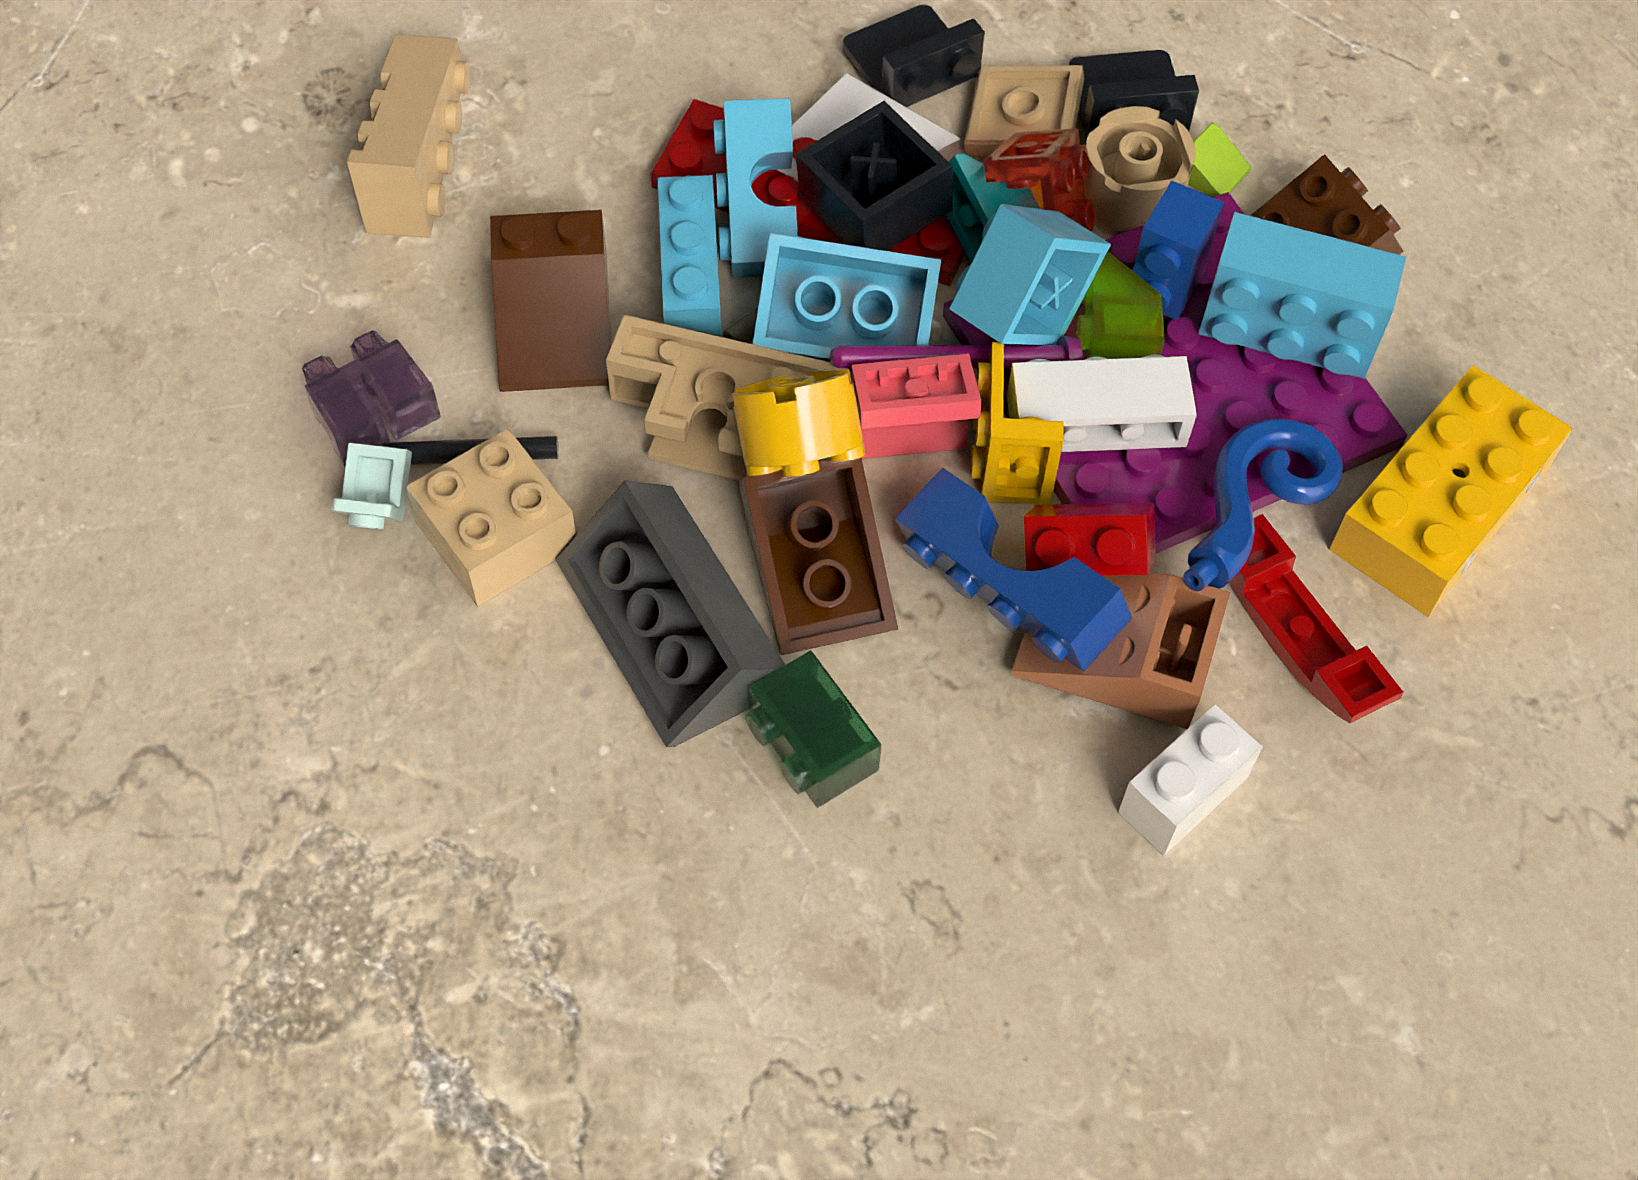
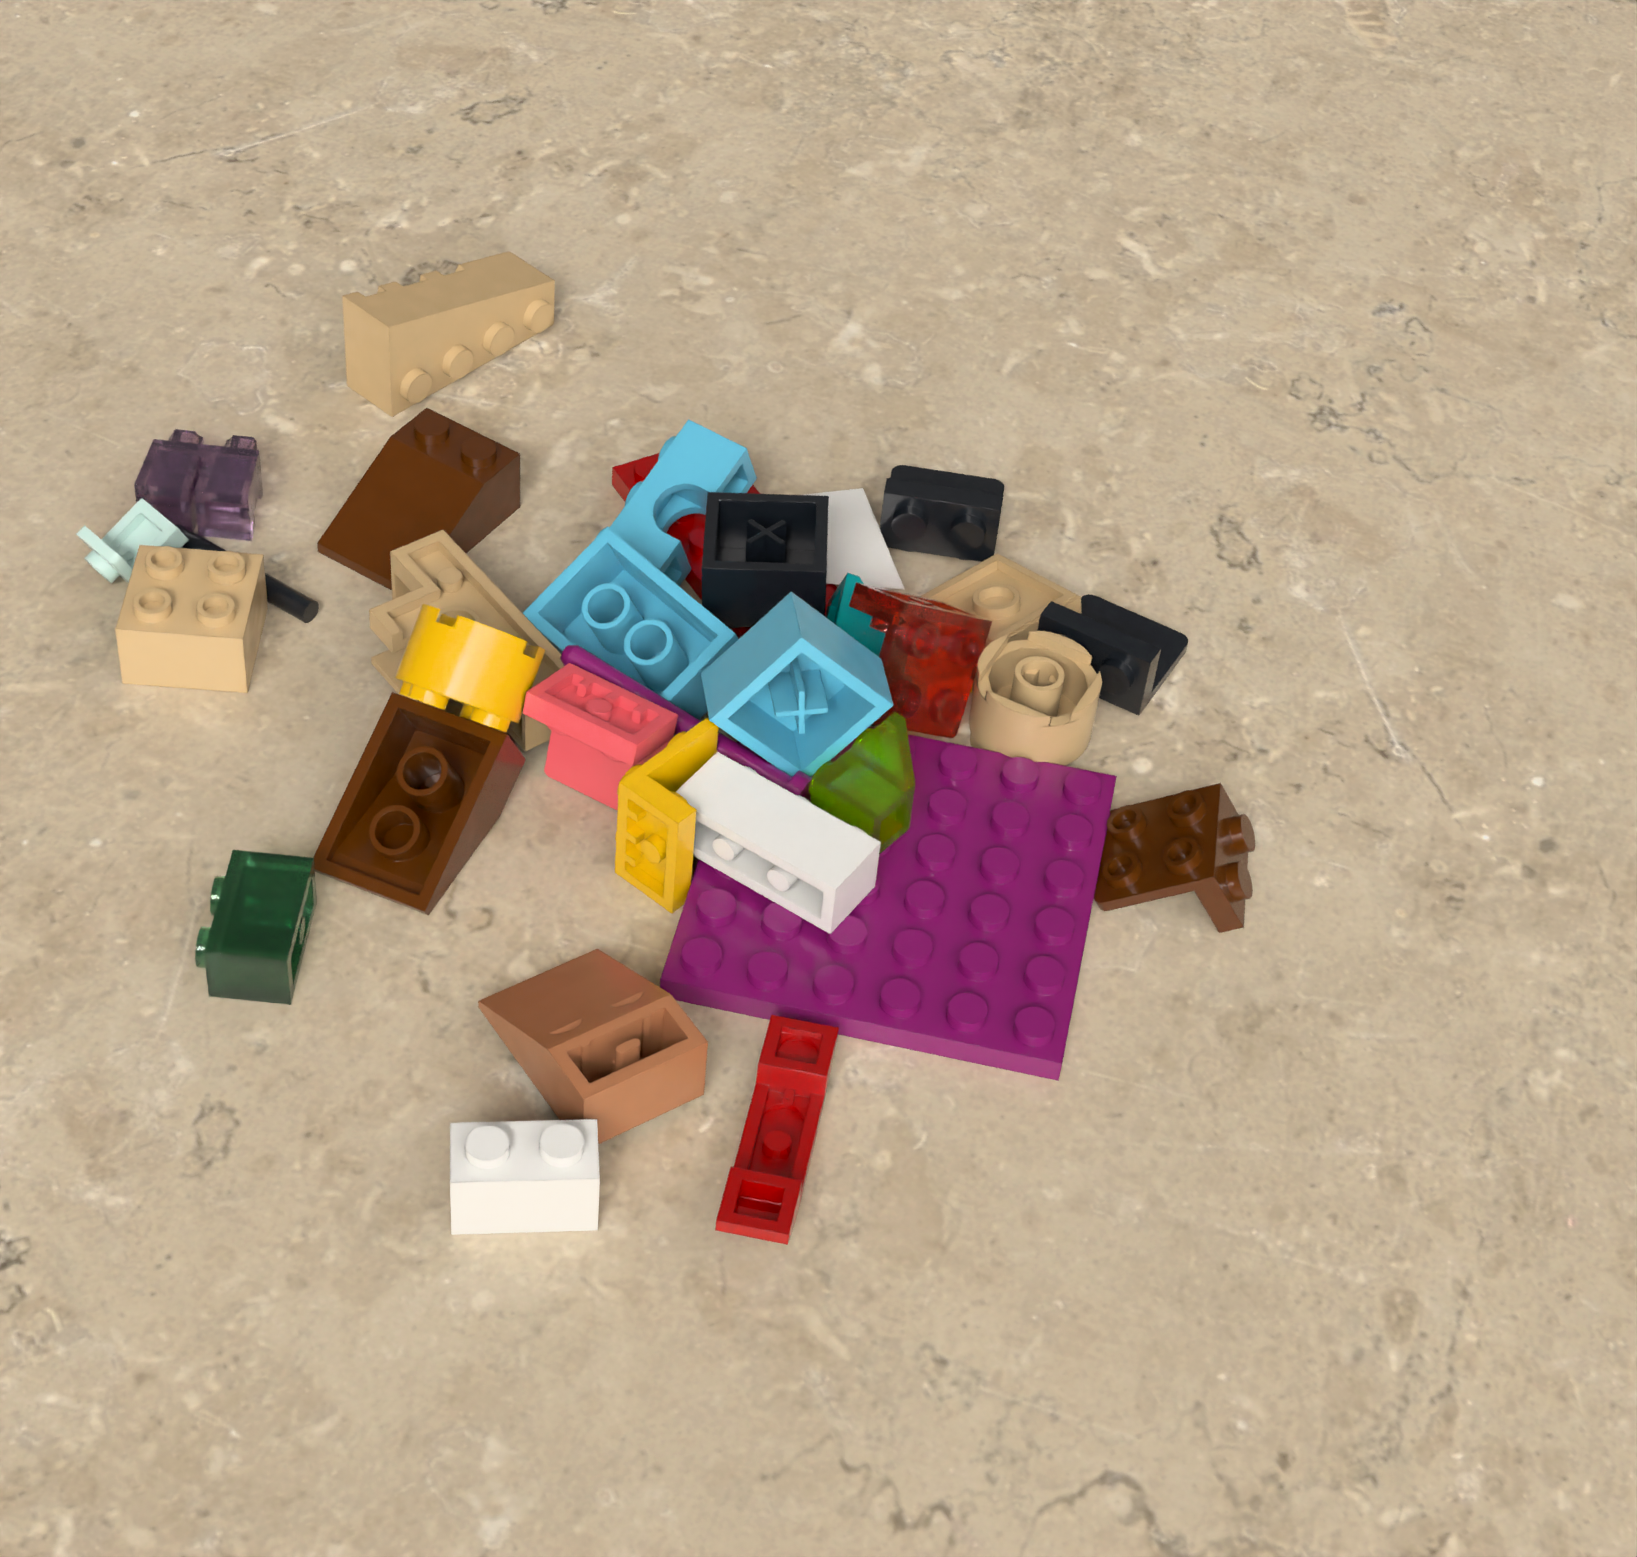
camera: 35 degrees right, 15 degrees down
dark grey slope [556,480,788,747] -> none
medium azure brick [658,175,721,337] -> none
blue arch [895,468,1132,672] -> none
red brick [1024,503,1156,576] -> none
blue brick [1126,180,1224,320] -> none
blue plant [1183,418,1343,591] -> none
lime slope [1188,122,1252,198] -> none
medium azure brick [1199,212,1406,379] -> none
yellow piece [1329,365,1573,617] -> none

